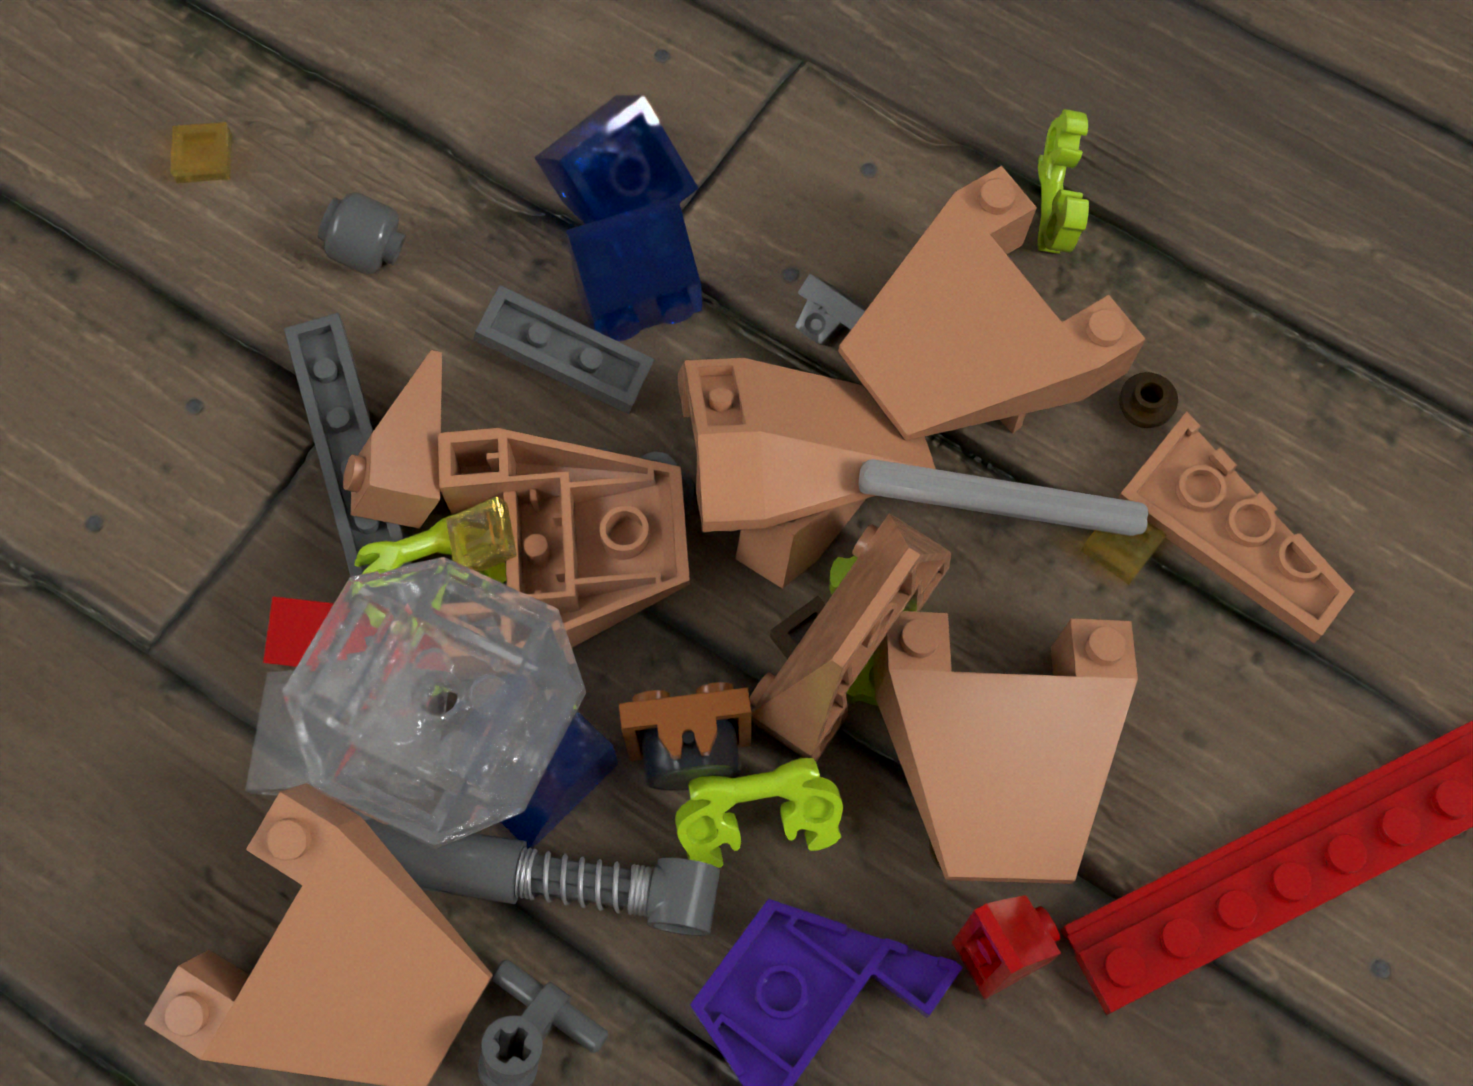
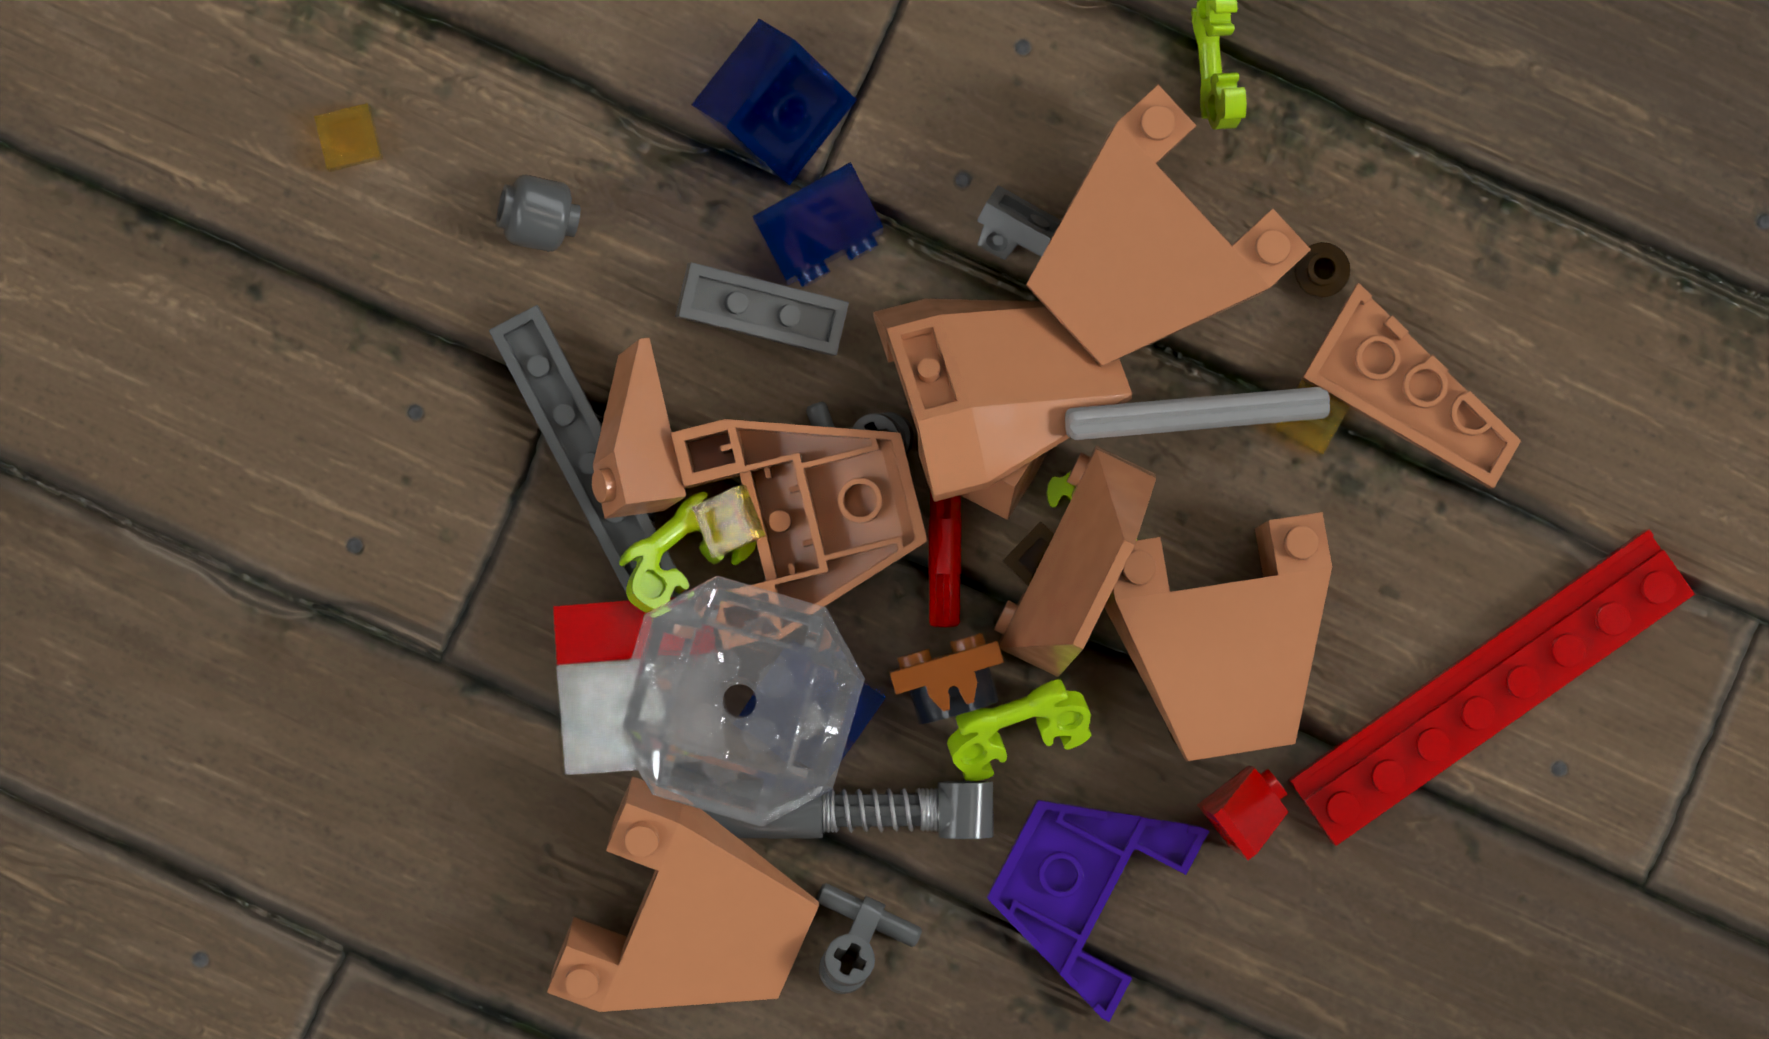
camera: 15 degrees left, 20 degrees up
none -> red axle [928,491,962,627]

